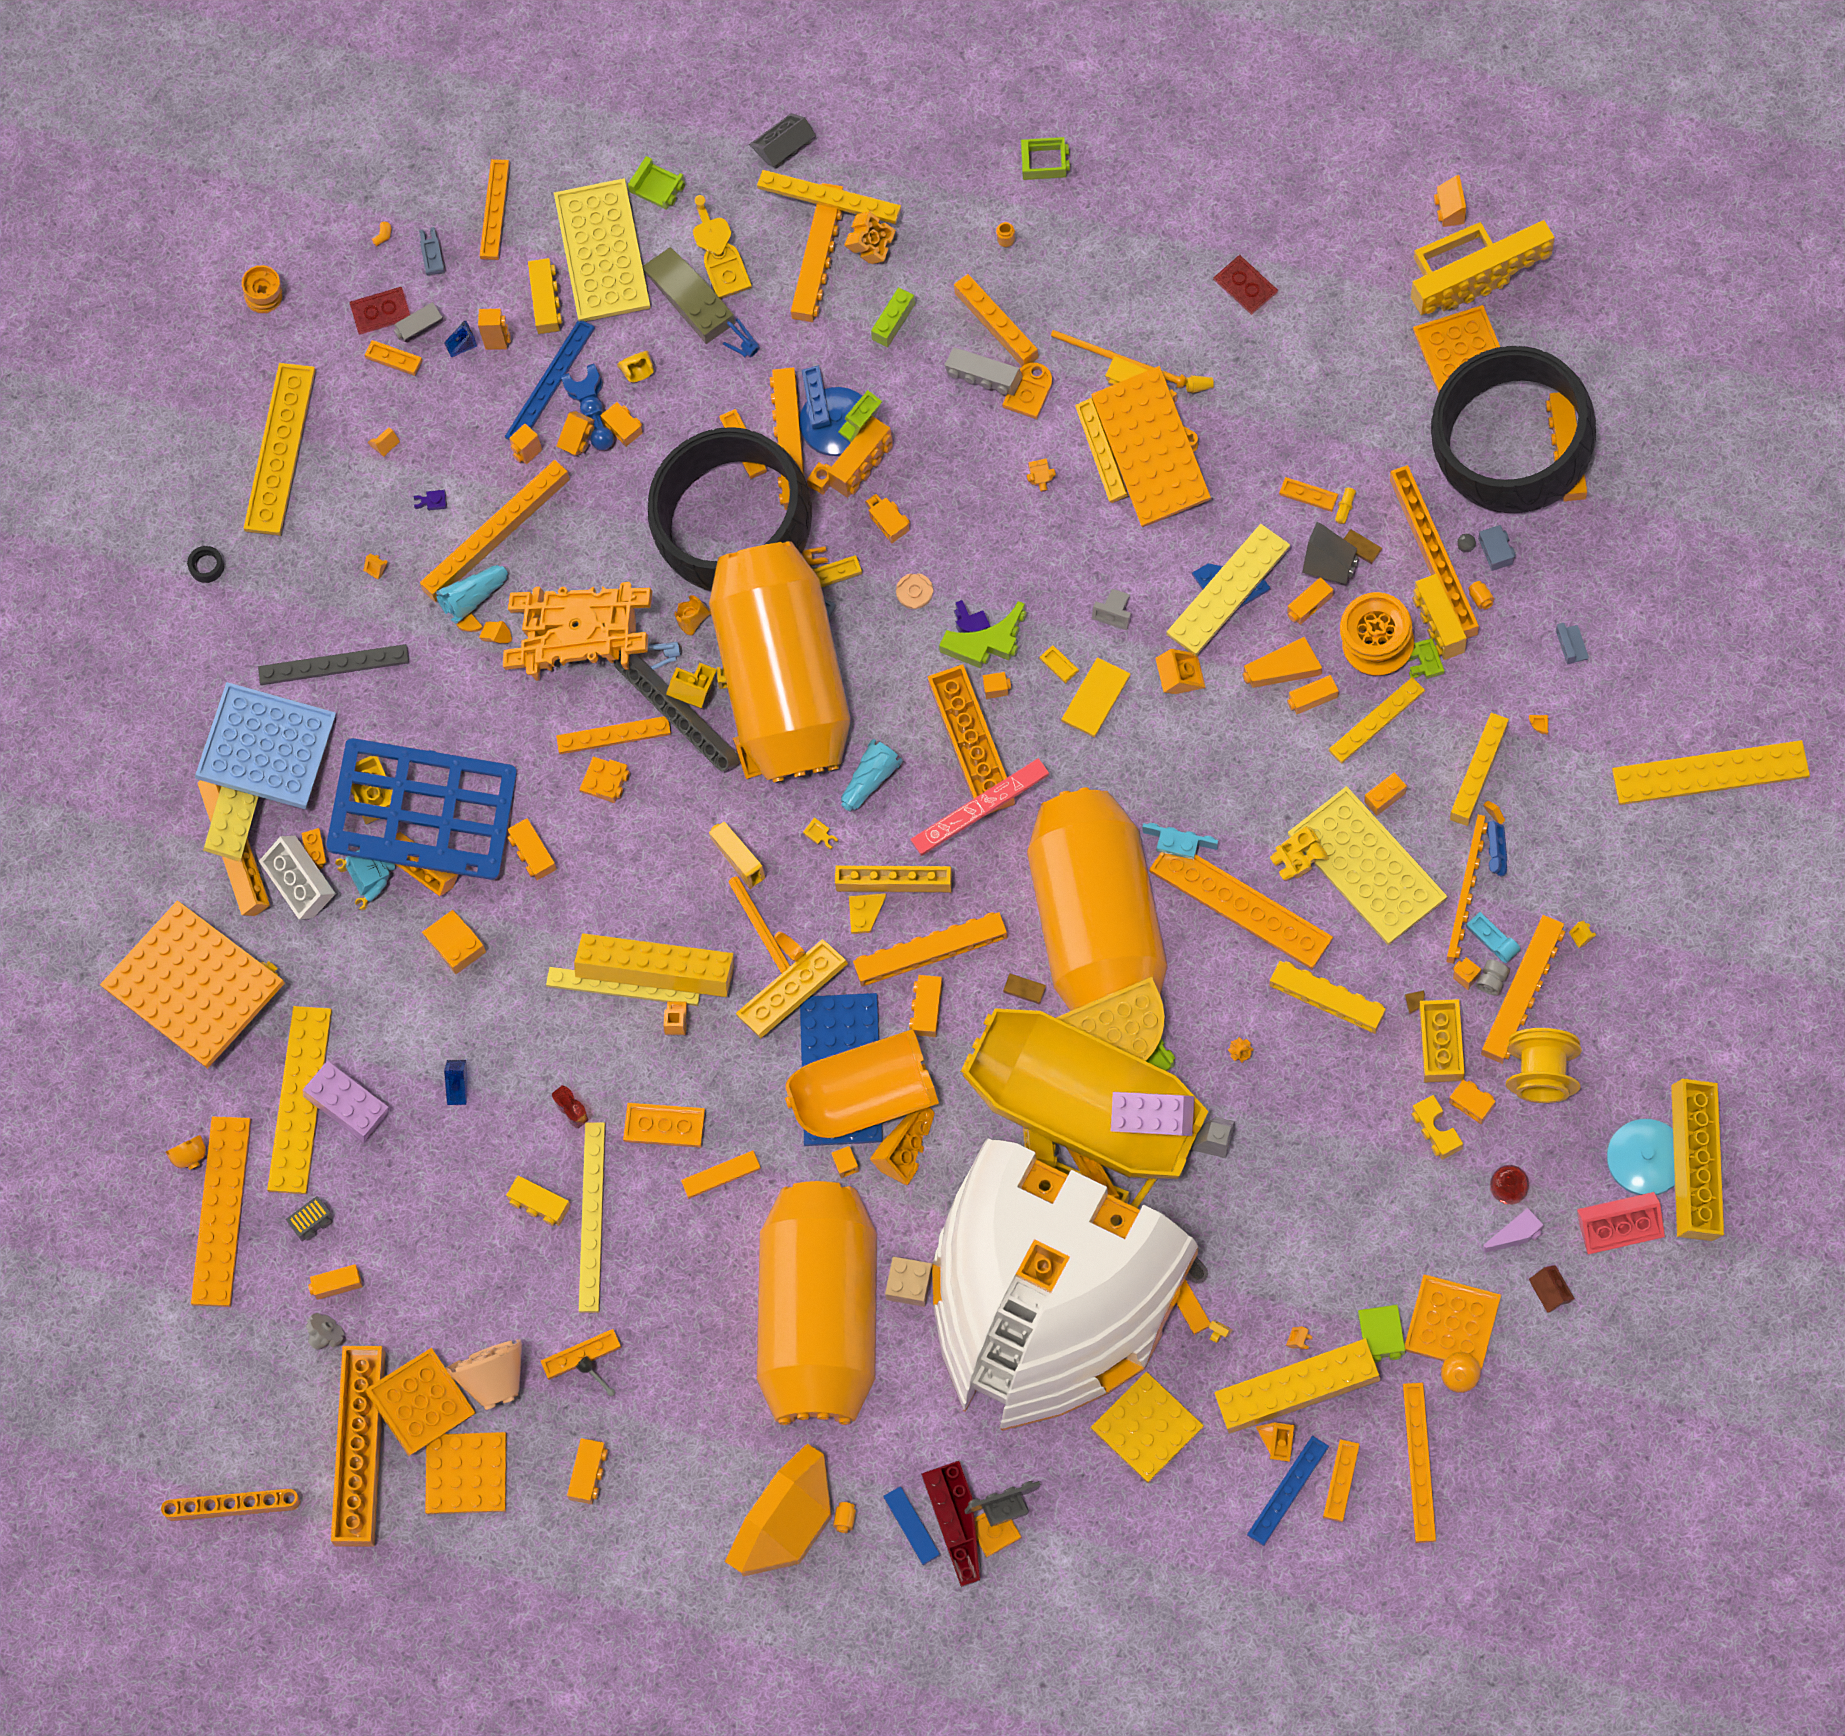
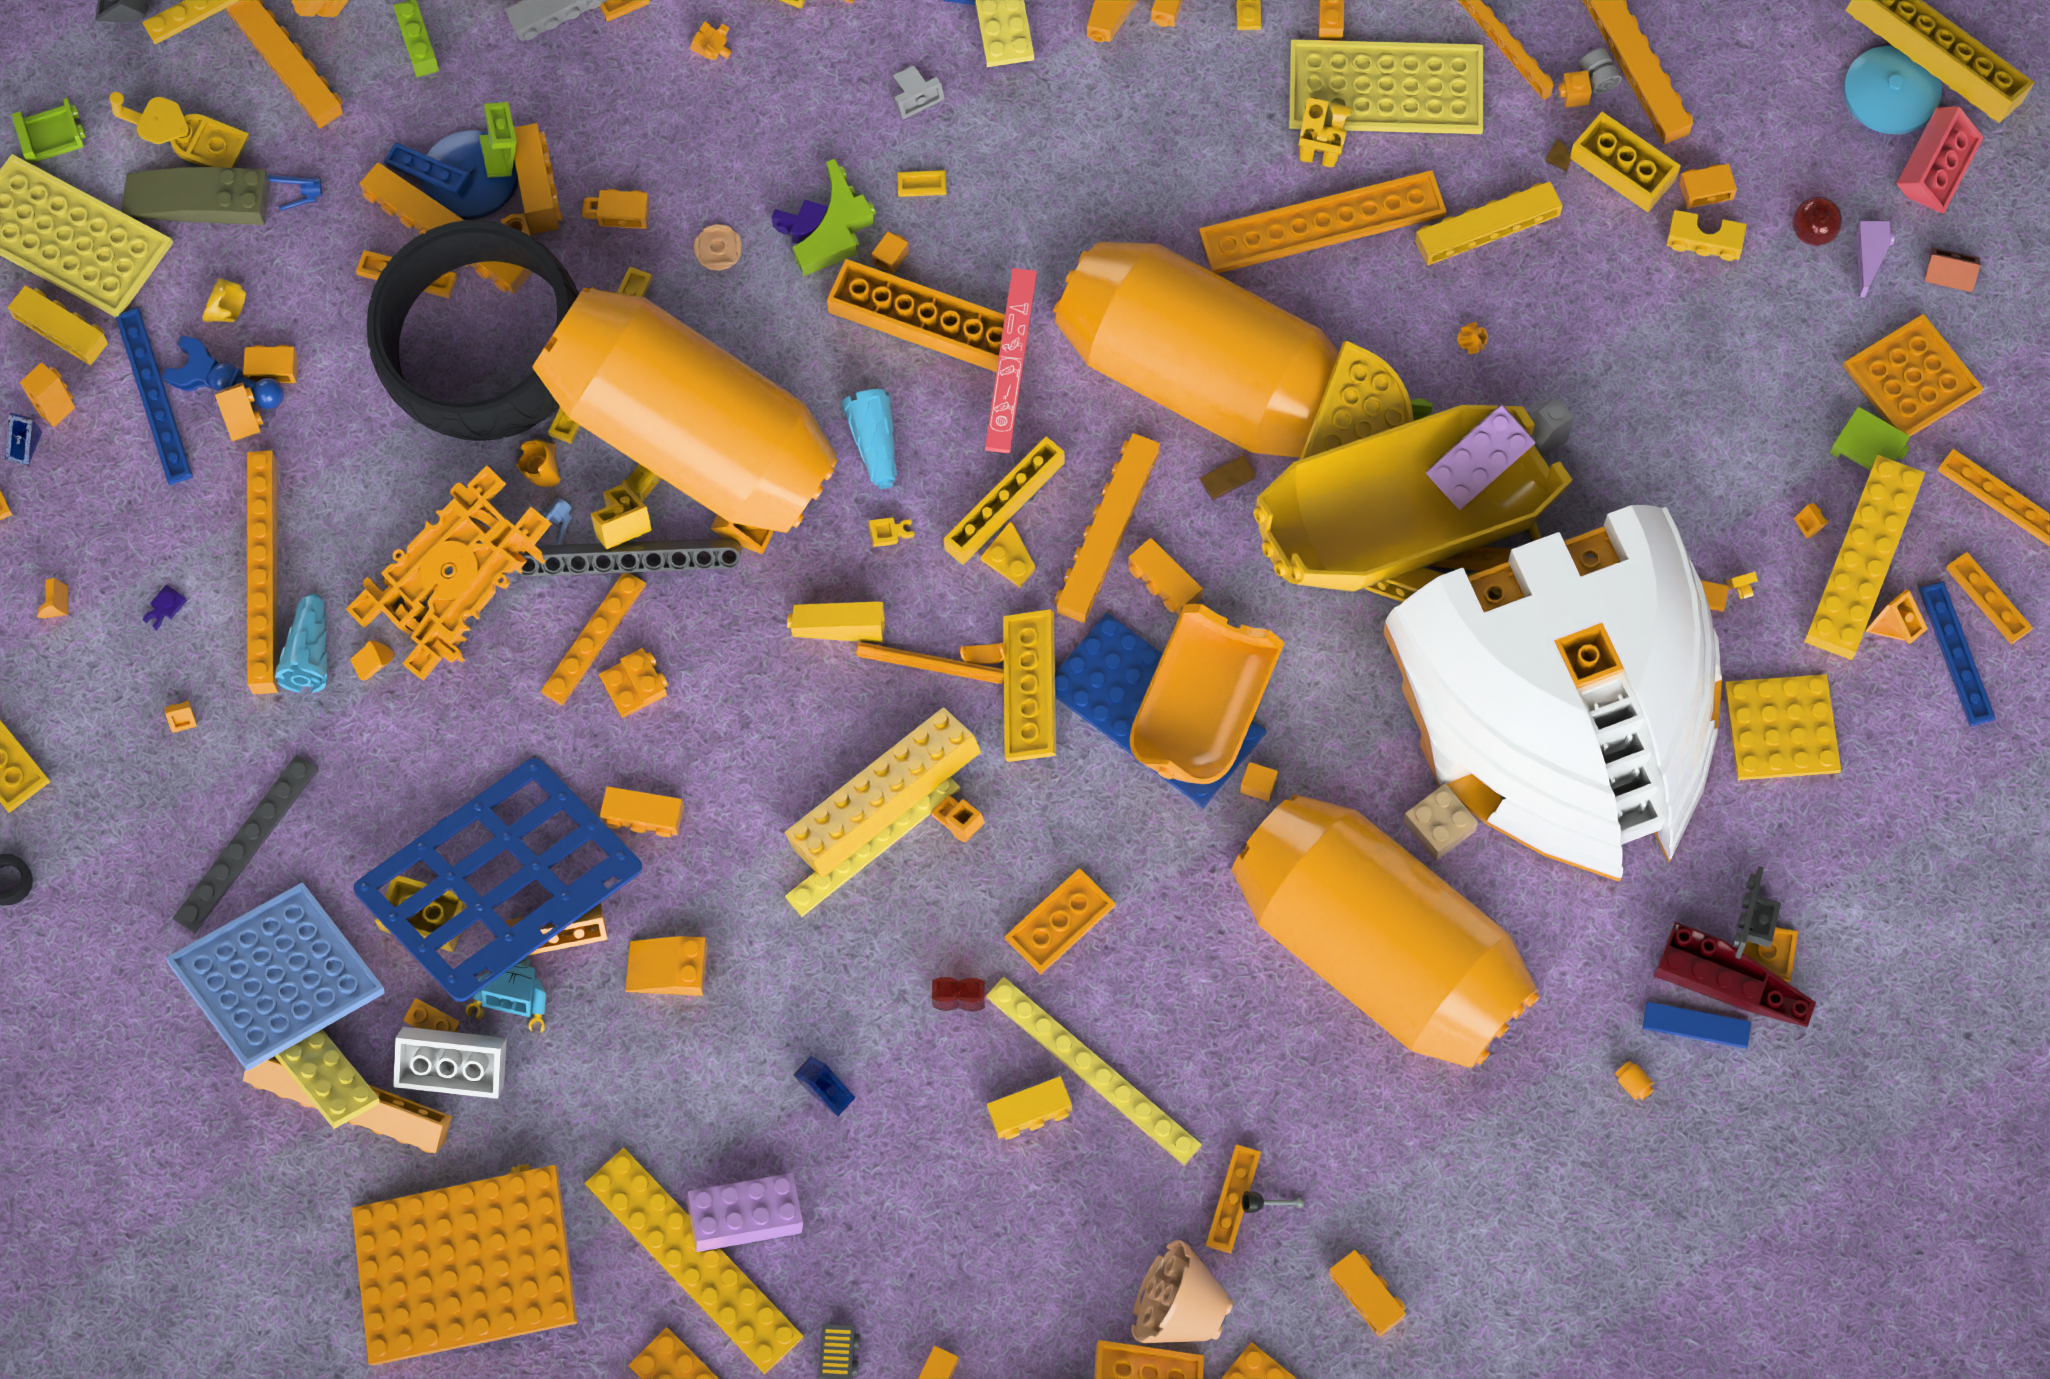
camera: 55 degrees left, 0 degrees up
light orange tile [456,614,483,632] -> none
light orange brick [509,424,542,465] -> none
light orange tile [681,1150,761,1199] -> none
light orange panel [725,1443,832,1577] -> none
light orange wedge [870,1107,935,1185] -> none
yellow tile [1061,657,1131,738] -> none
medium azure bracket [1142,823,1218,860] -> none
light orange slope [1155,649,1206,694] -> none
light orange cylinder [1441,1352,1481,1393] -> none
medium azure plate [1466,912,1521,963] -> none
yellow wheel [1505,1028,1582,1103] -> none

